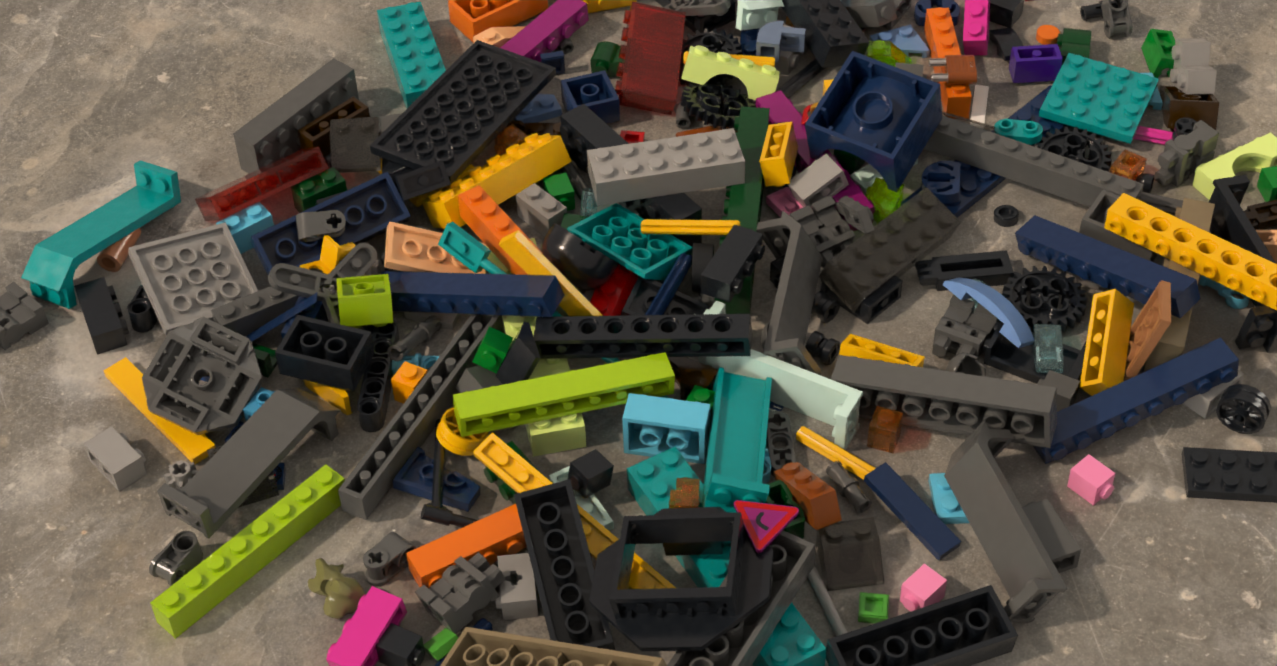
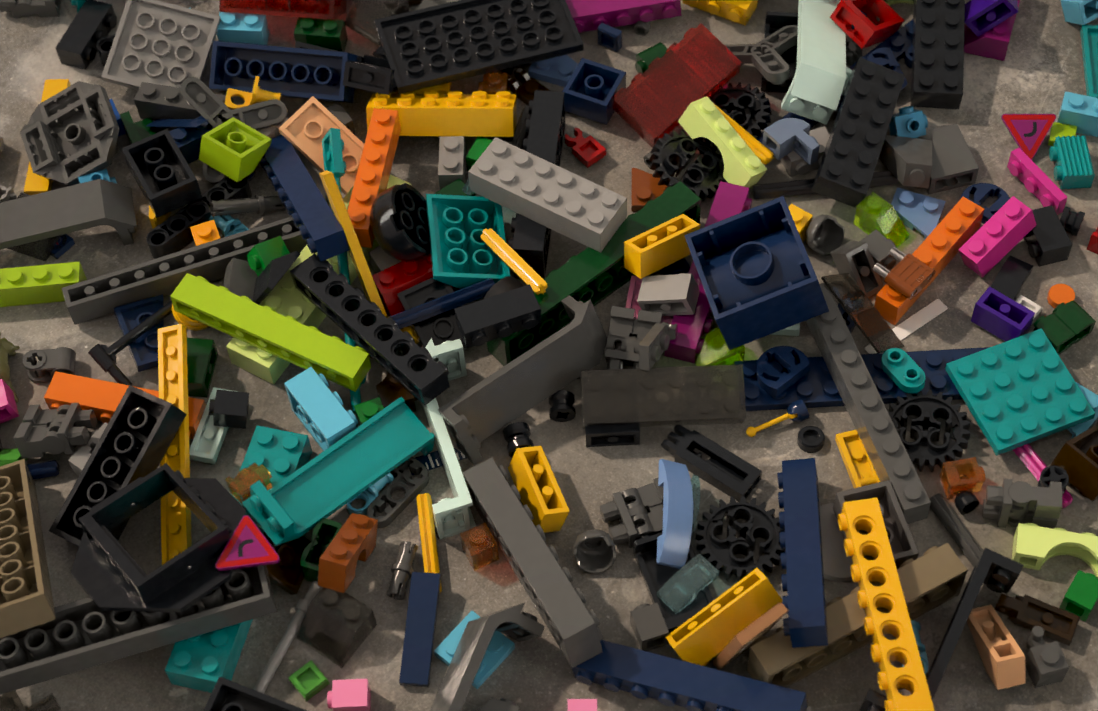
camera: 45 degrees right, 10 degrees up
dark grey piece [295,210,346,242] -> none
none -> hinge [746,399,810,437]
none -> yellow hinge [835,430,880,488]

